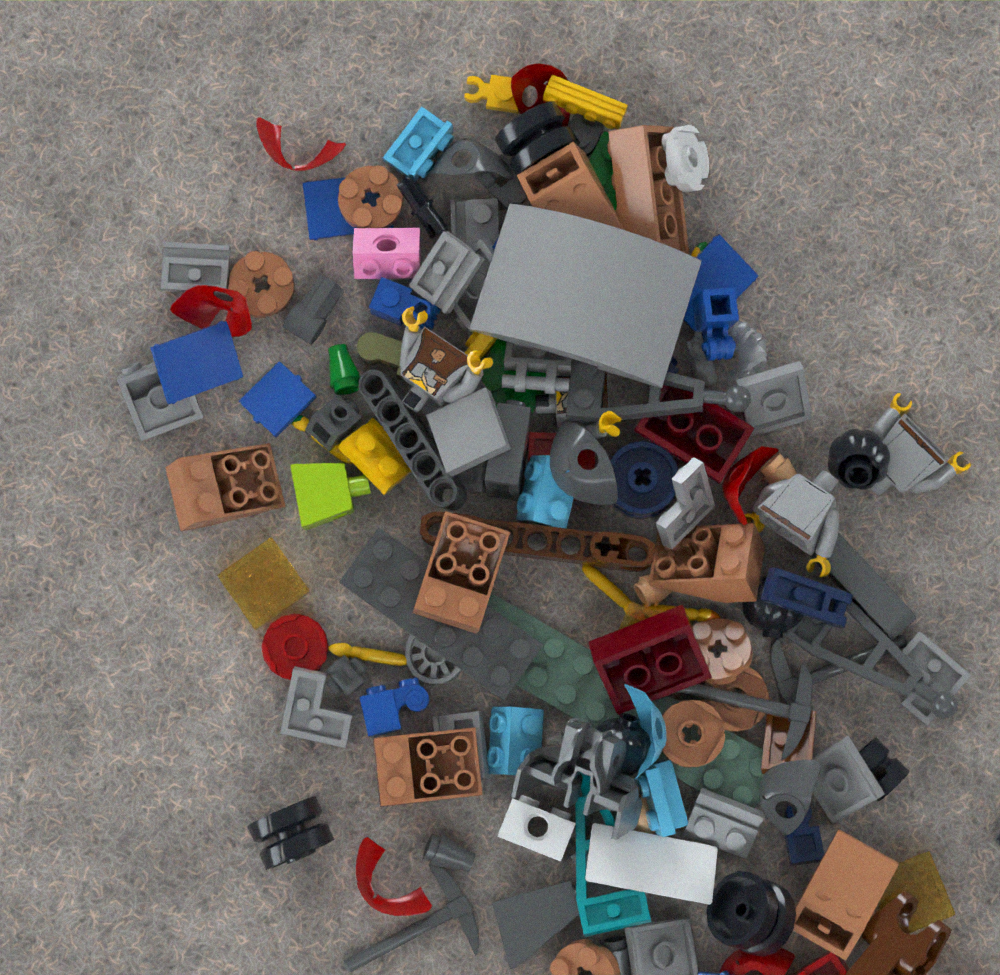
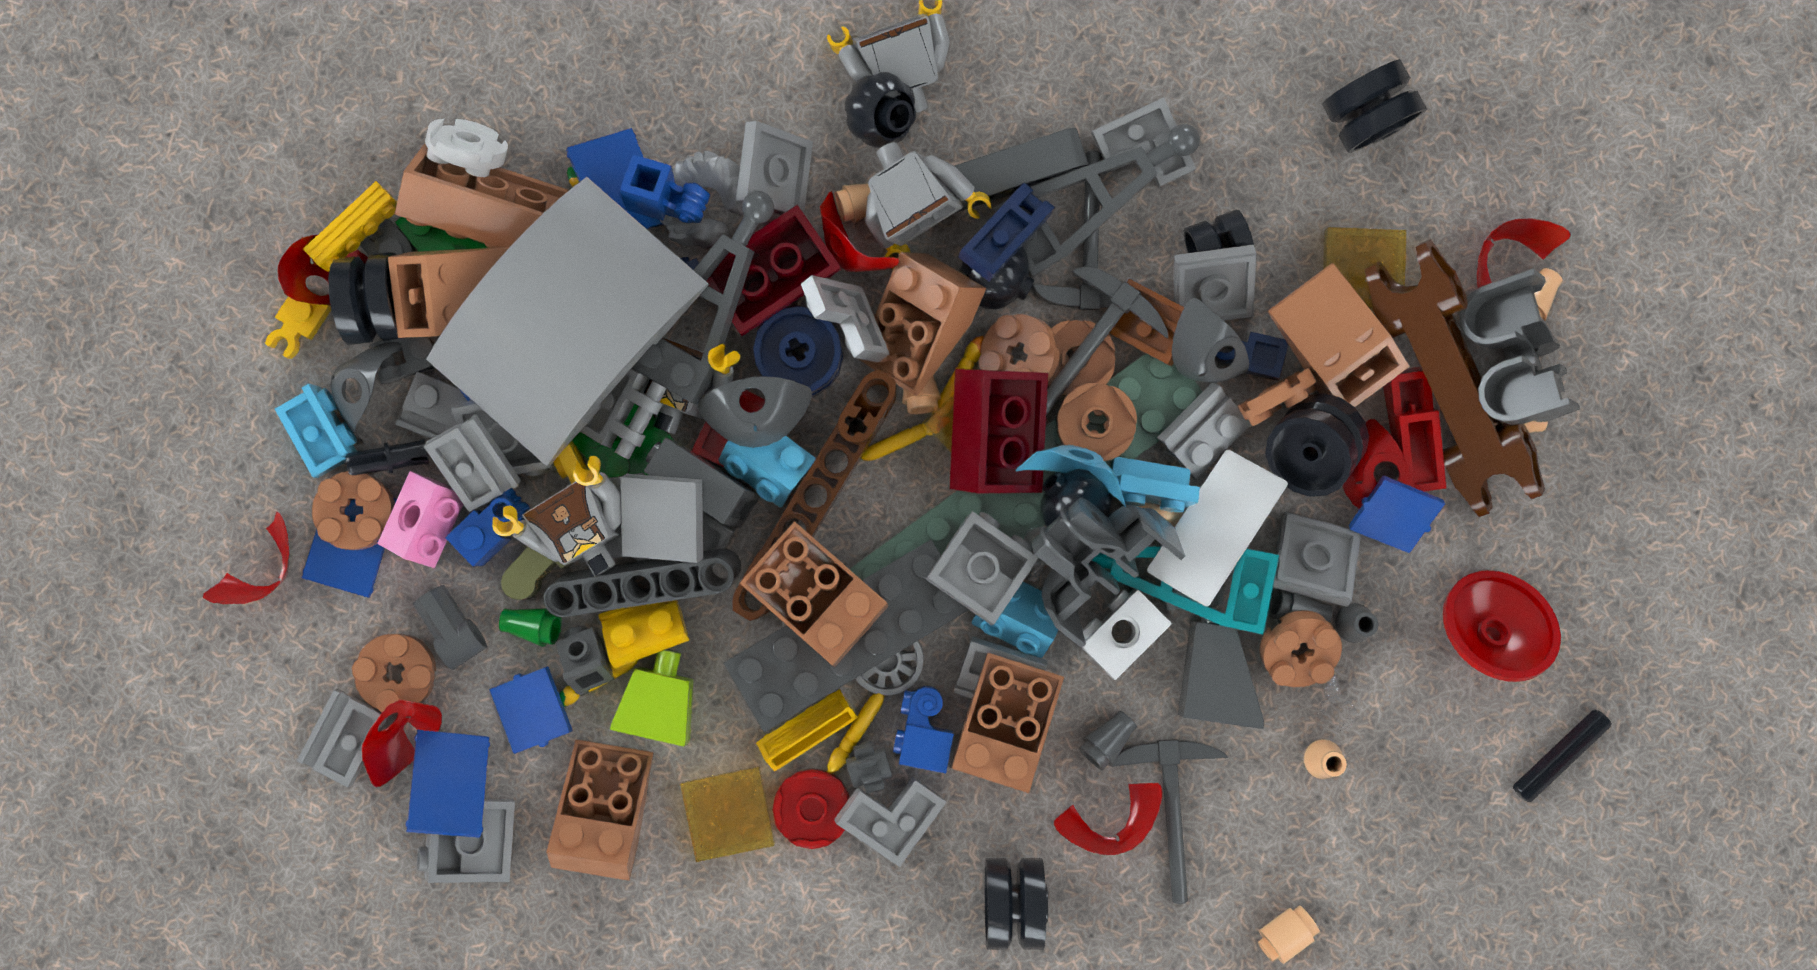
camera: 70 degrees left, 5 degrees up
none -> yellow piece [756,689,858,772]
none -> light grey plate [926,511,1039,625]
none -> nougat plate [1238,367,1317,426]

